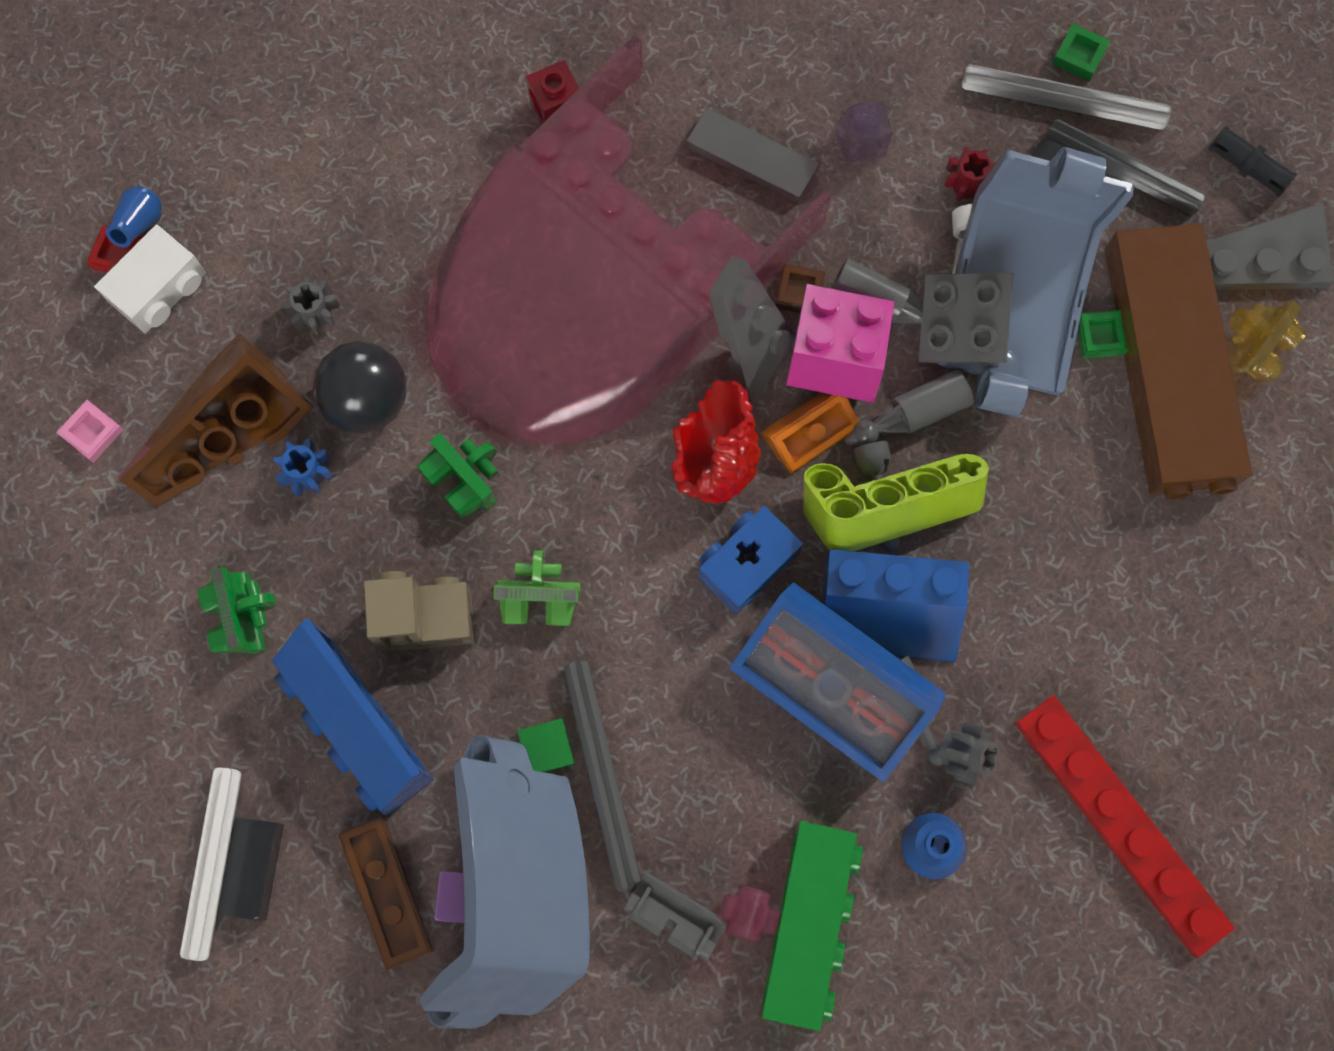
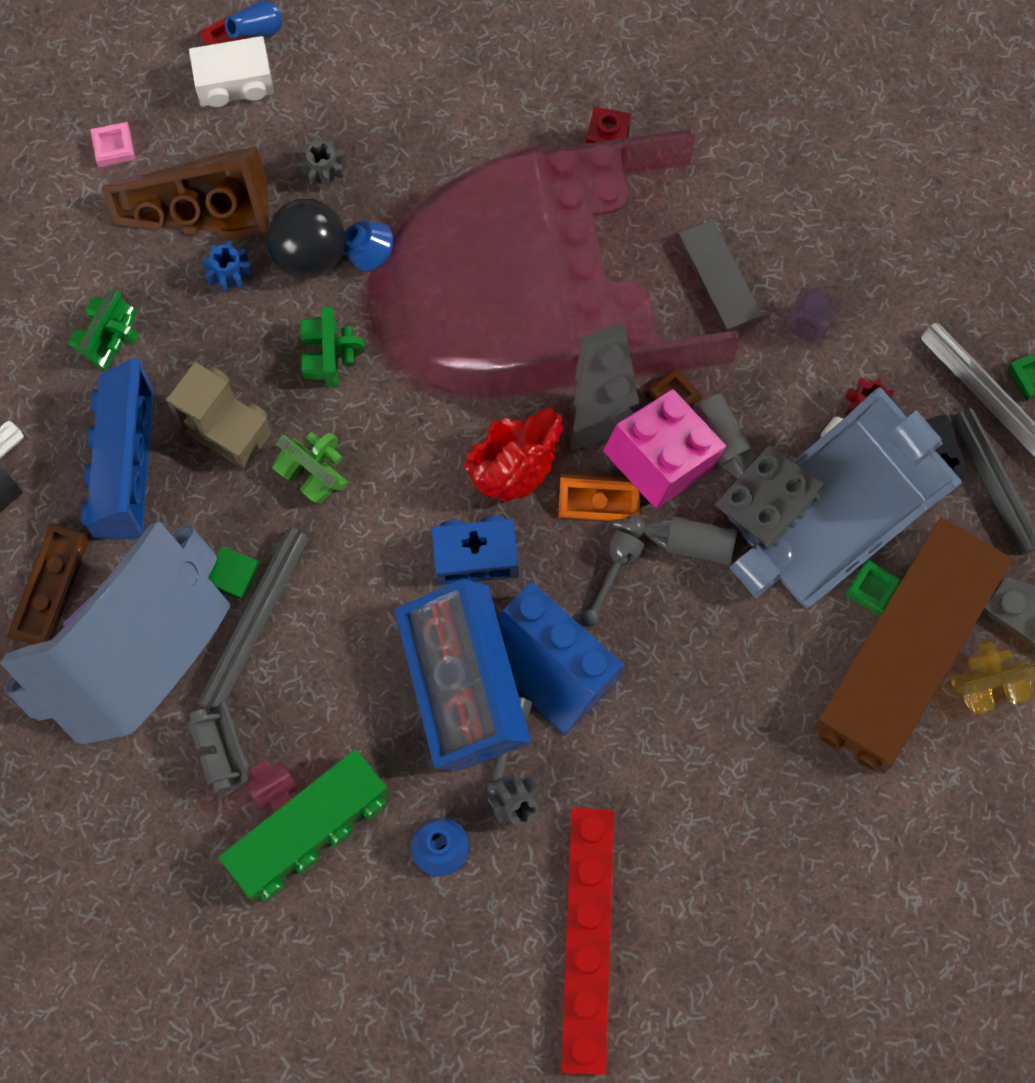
camera: 40 degrees right, 5 degrees down
lime beam [802,454,989,552] -> none
none -> blue cone [344,220,393,272]

